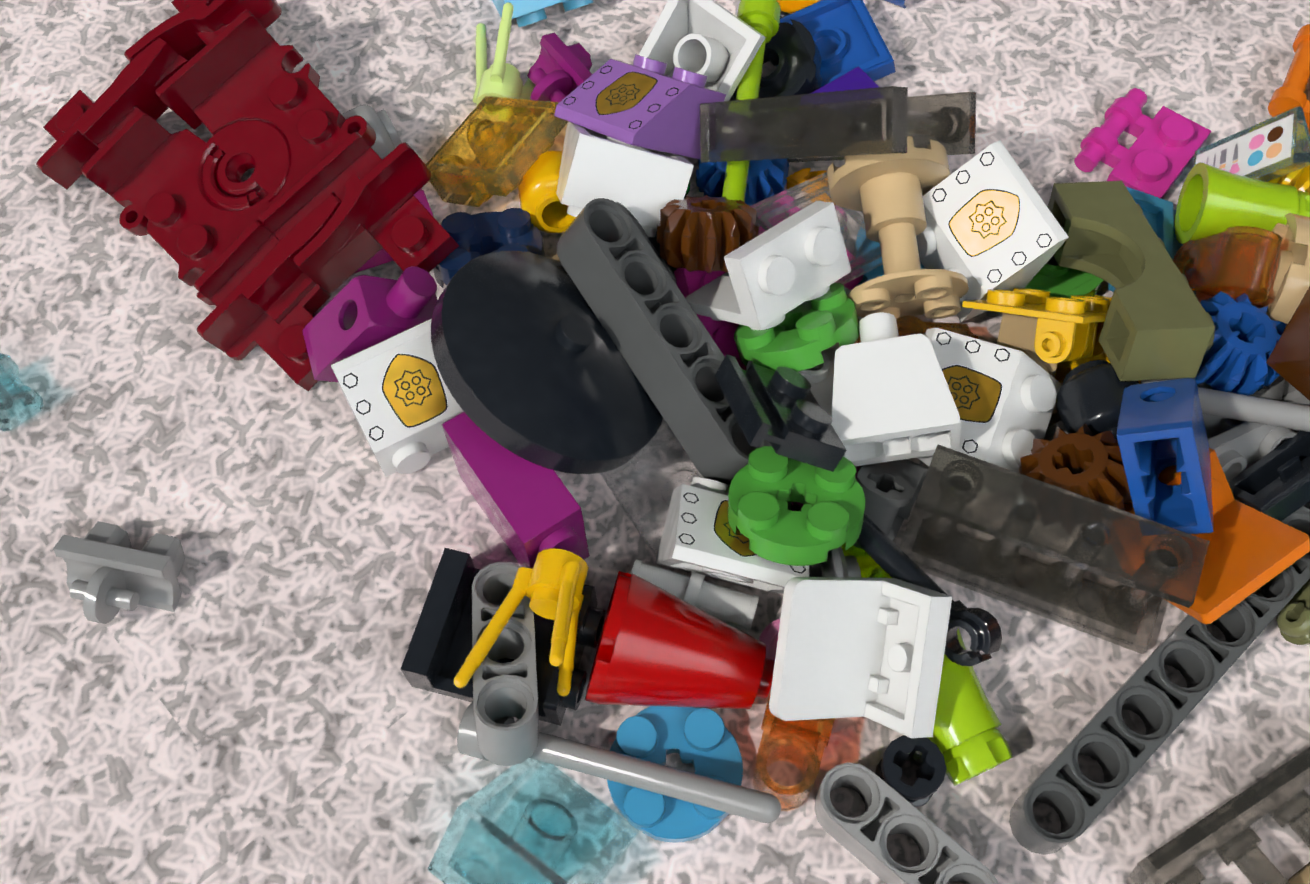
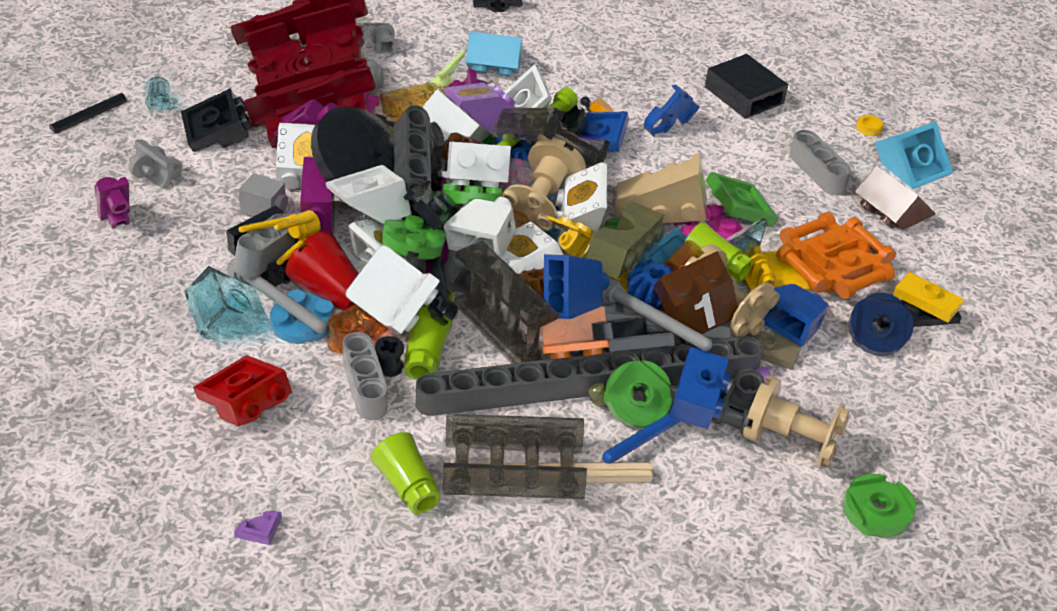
camera: 25 degrees right, 20 degrees down
none -> magenta hips [95,177,130,229]
none -> black plate [181,88,252,152]
none -> light grey brick [239,173,288,216]
none -> white slope [326,165,411,224]
none -> light grey bush [372,23,398,54]
none -> black beam [592,317,647,340]
none -> tan wedge [615,152,707,224]
none -> bright green plate [705,172,778,227]

